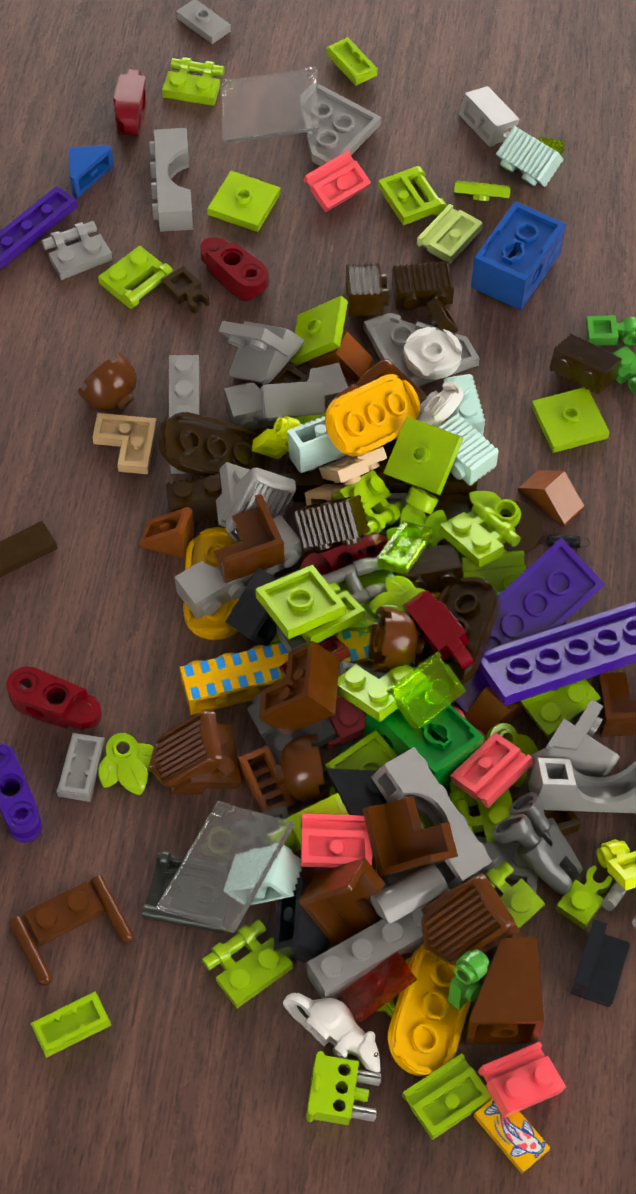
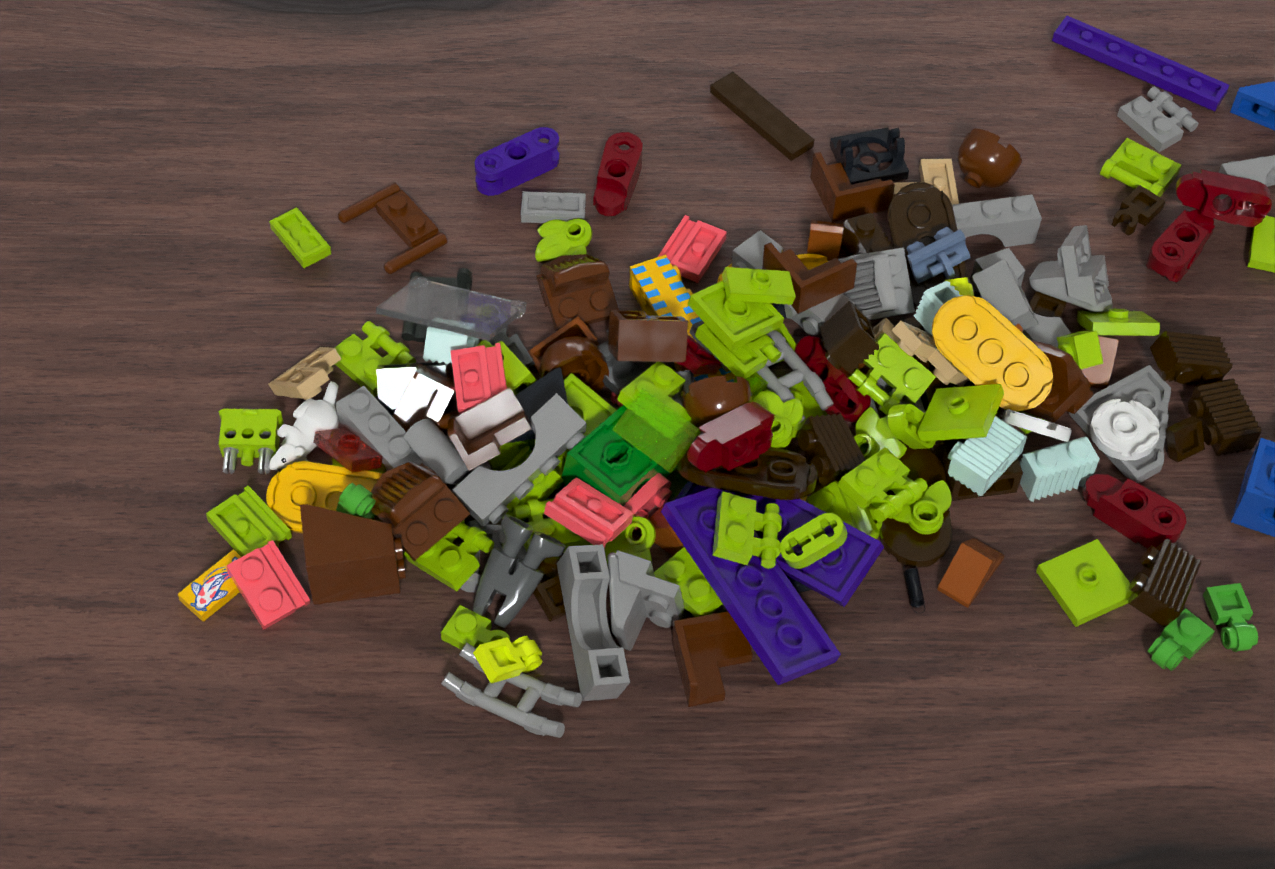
camera: 80 degrees right, 5 degrees down
clear neon green plate [377,521,432,575] -> none
black panel [570,919,630,1007] -> none
none -> tan plate [268,347,341,400]
none -> coral plate [658,215,727,283]
none -> lime plate [712,491,782,569]
none -> lime plate [722,267,796,305]
none -> lime beam [780,513,847,569]
none -> reddish brown panel [810,152,895,222]
none -> black piece [830,127,909,185]
none -> sand blue hips [907,227,971,283]
none -> lime plate [1056,330,1104,369]
none -> dark red piece [1083,474,1187,549]
none -> dark red piece [1176,169,1272,227]

